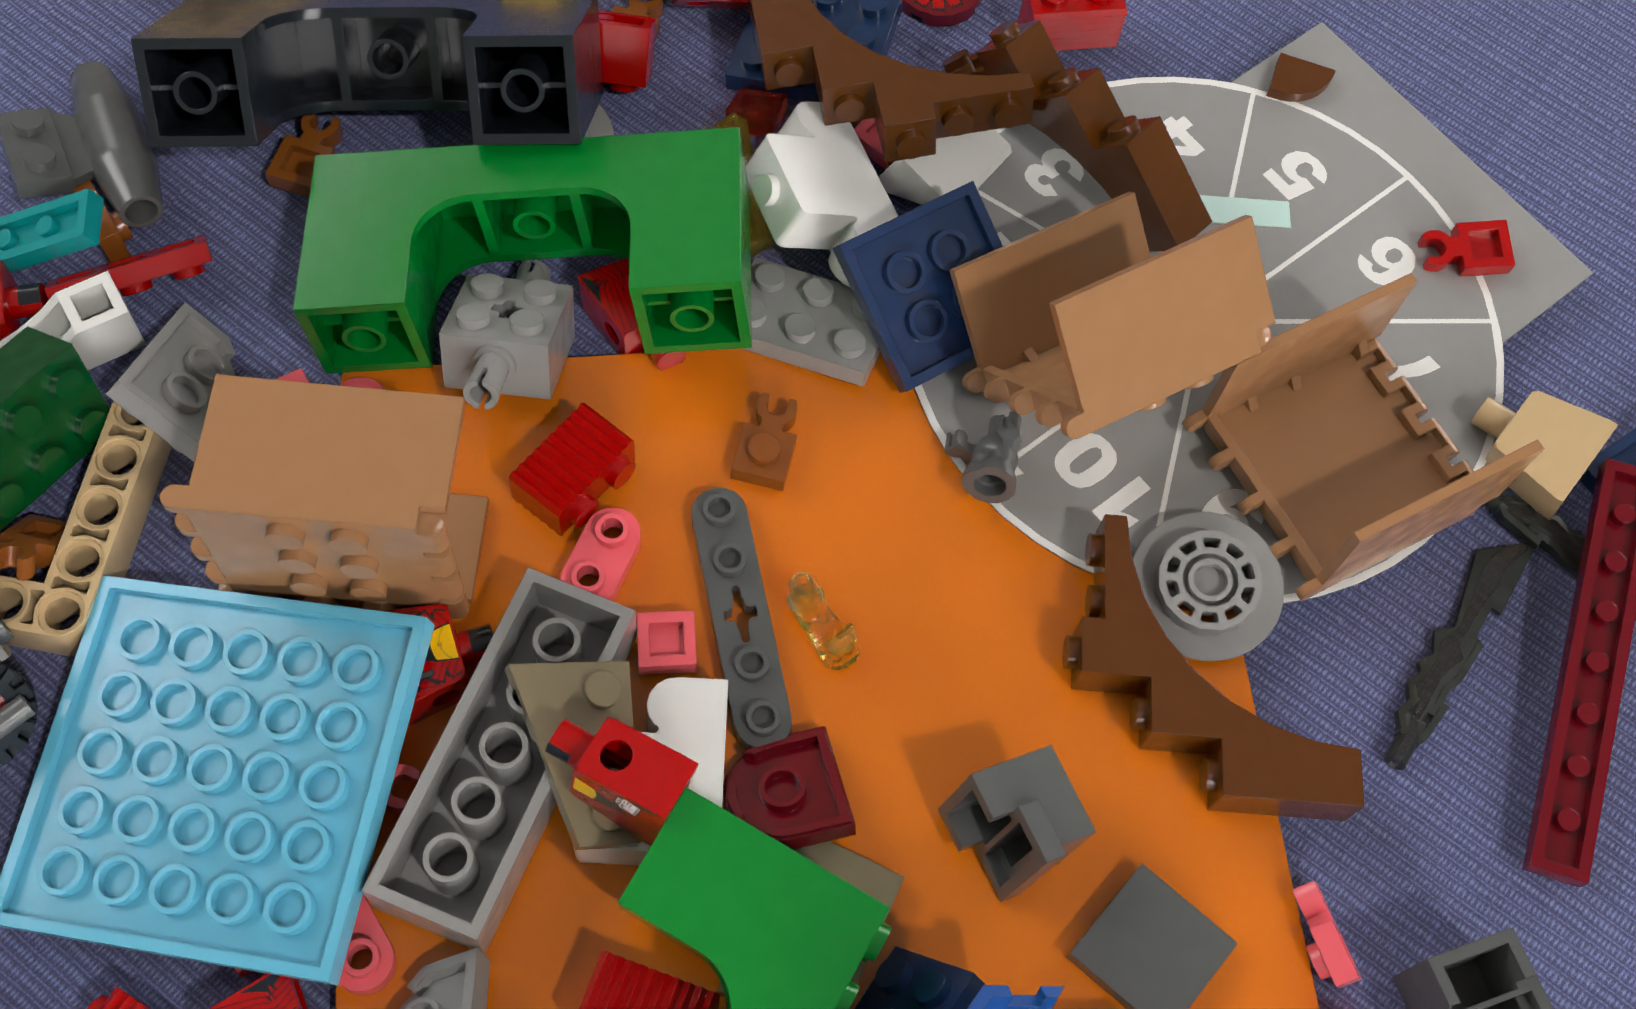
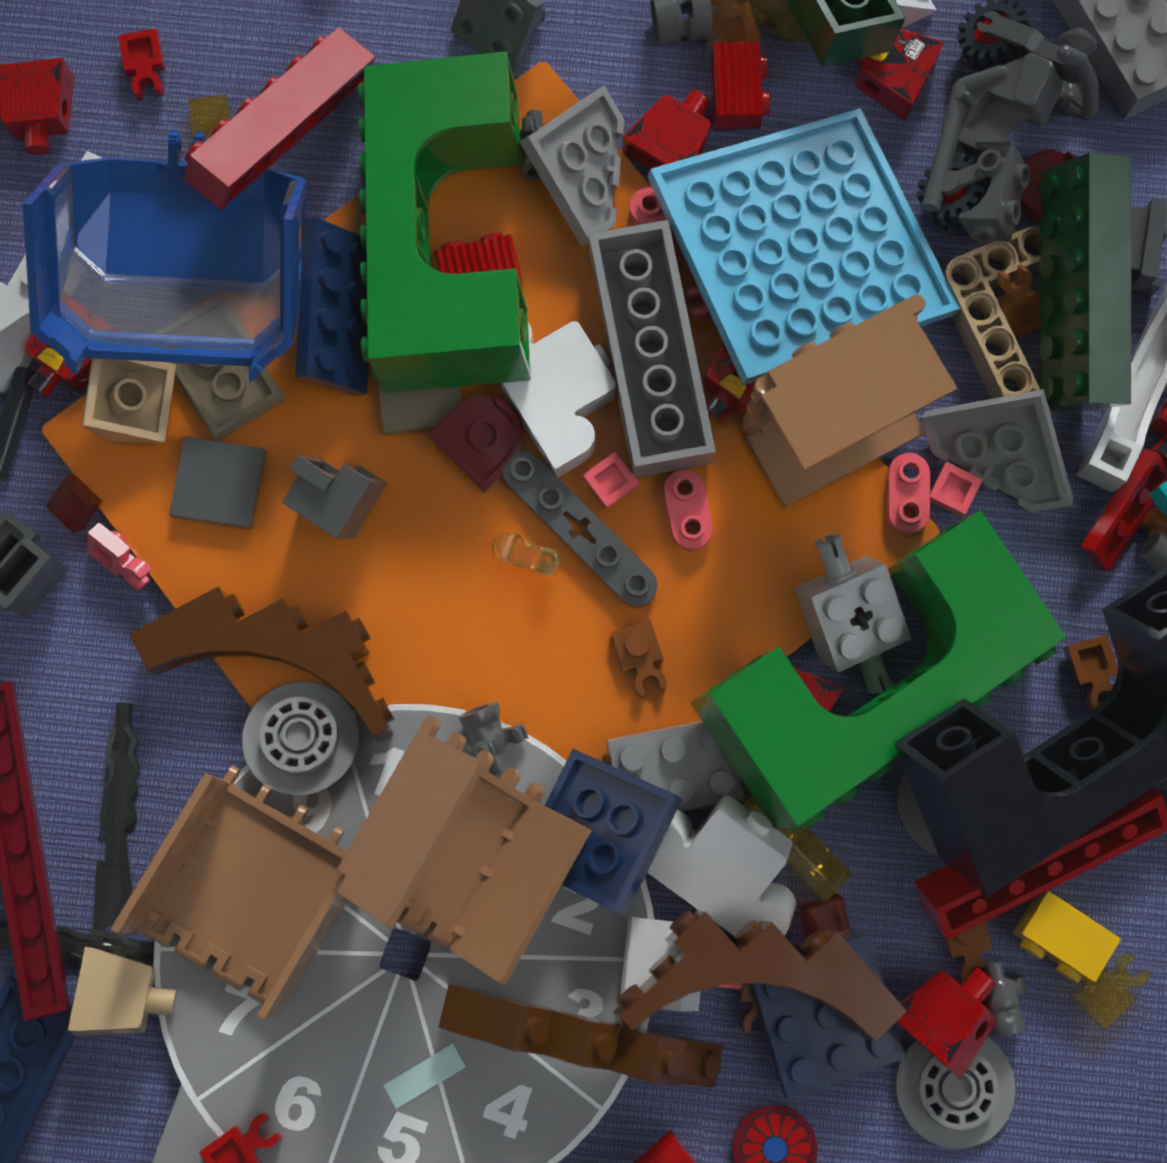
camera: 155 degrees right, 15 degrees up
dark tan wing [504,661,641,850] -> none
red brick [508,403,636,536] -> none
red torso [545,717,699,846] -> none

